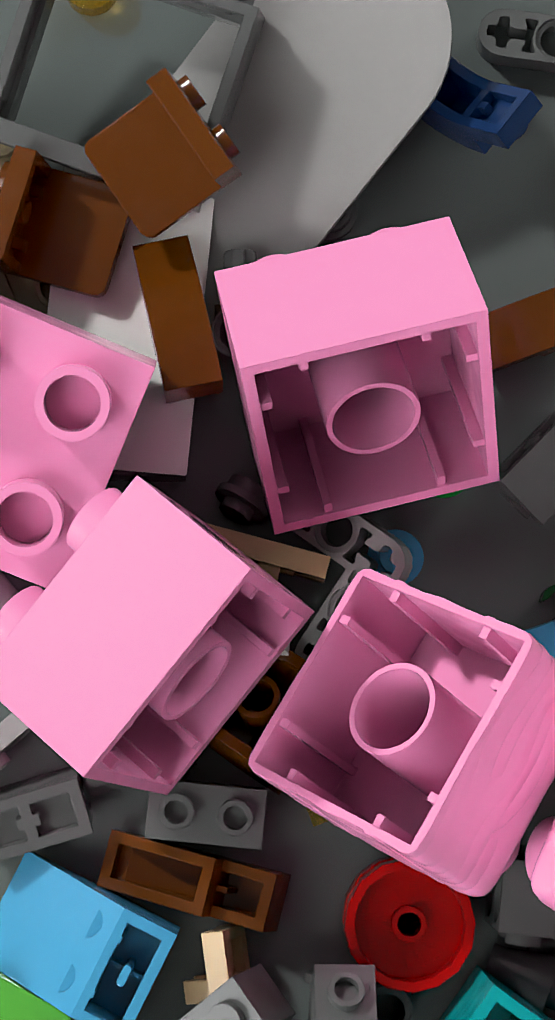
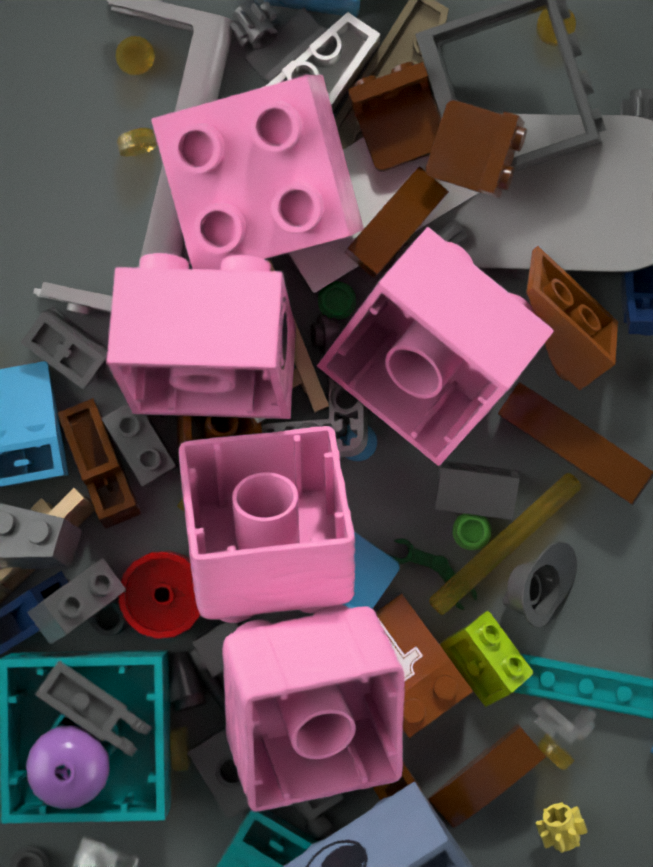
camera: 55 degrees right, 5 degrees up
none -> green plate [318,281,356,320]
none -> dark orange slope [527,246,618,390]

